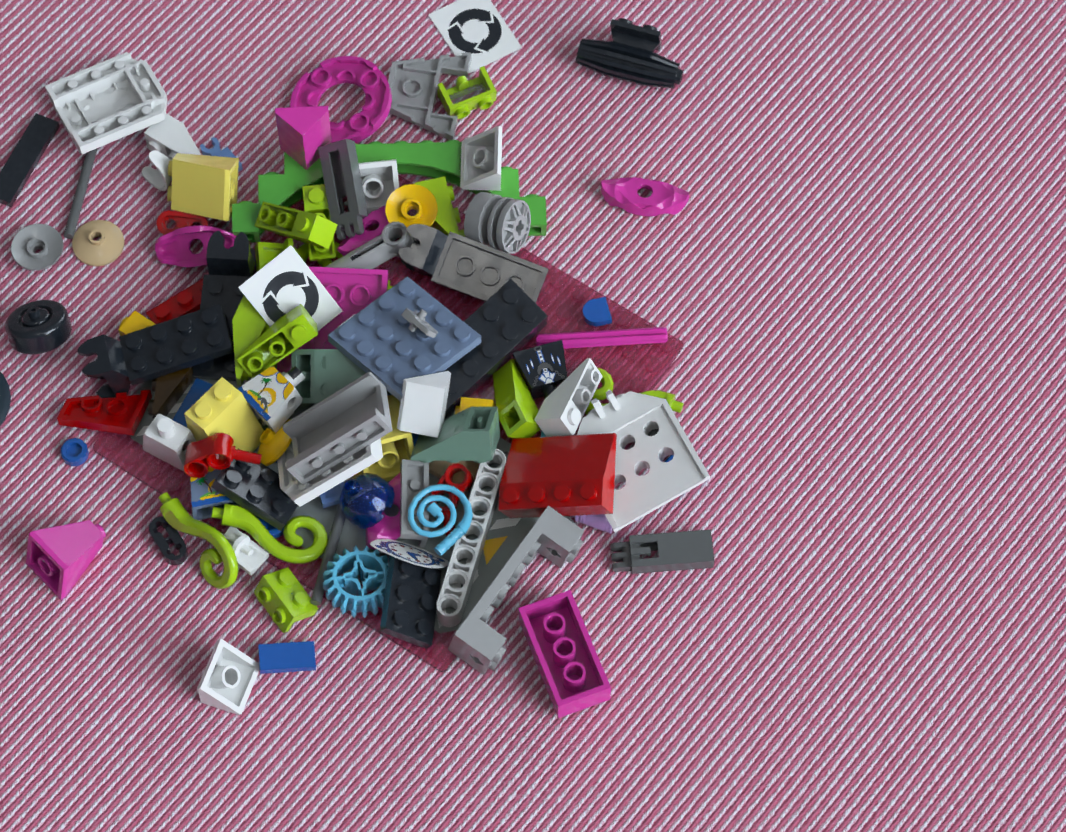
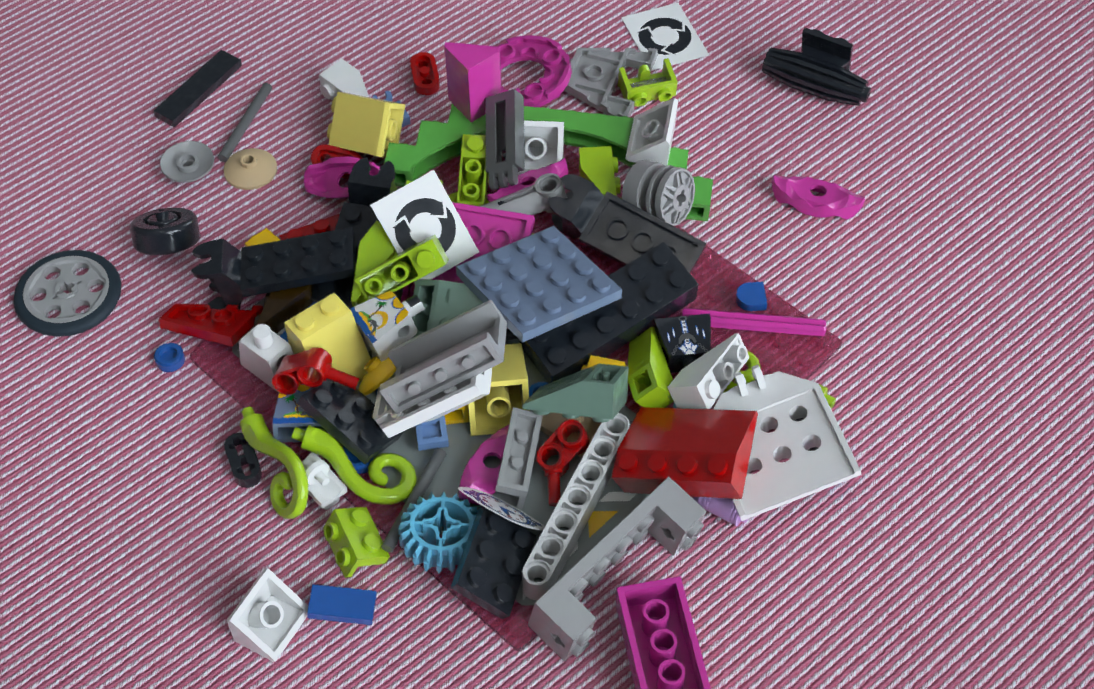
camera: 10 degrees right, 10 degrees down
dark pink slope [26,520,106,600] -> none
white wedge [45,52,168,154] -> none
white helmet [142,150,172,191] -> none
lime slope [254,201,338,249] -> none
clear blue cylinder [339,473,395,529] -> none
yellow dish [385,184,438,228] -> none
white slope [397,371,451,438] -> none
light grey piece [402,308,438,338] -> none
medium azure piece [408,484,473,556] -> none
dark grey hinge [610,529,714,574] -> none
none -> red plate [410,52,440,95]

